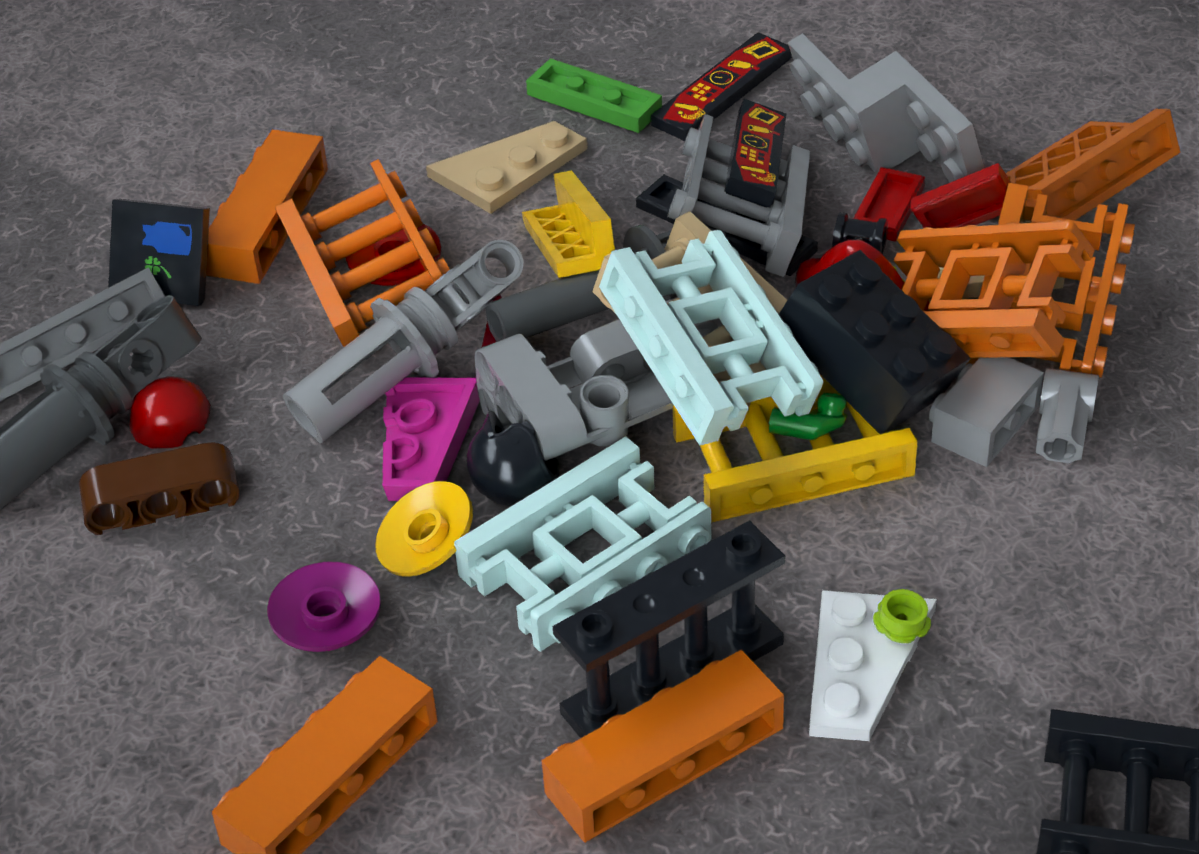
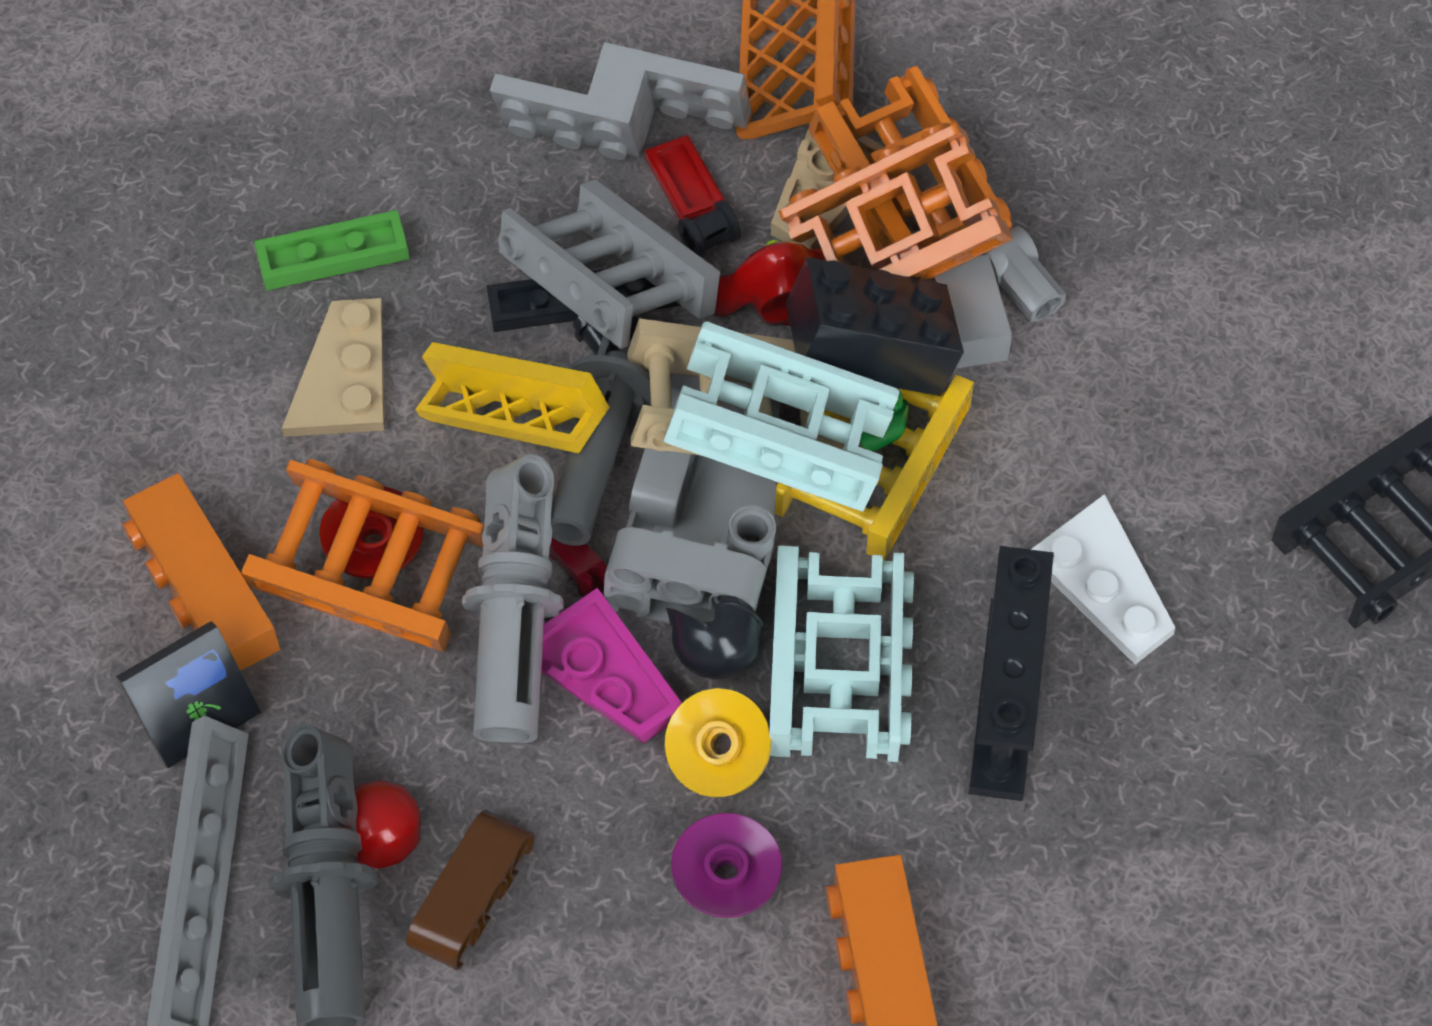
camera: 50 degrees left, 15 degrees up
orange brick [541,649,784,843] -> none
tile [651,32,793,141] -> none
tile [724,99,787,208] -> none
lime plate [873,589,931,643] -> none
red tile [911,163,1011,228] -> none

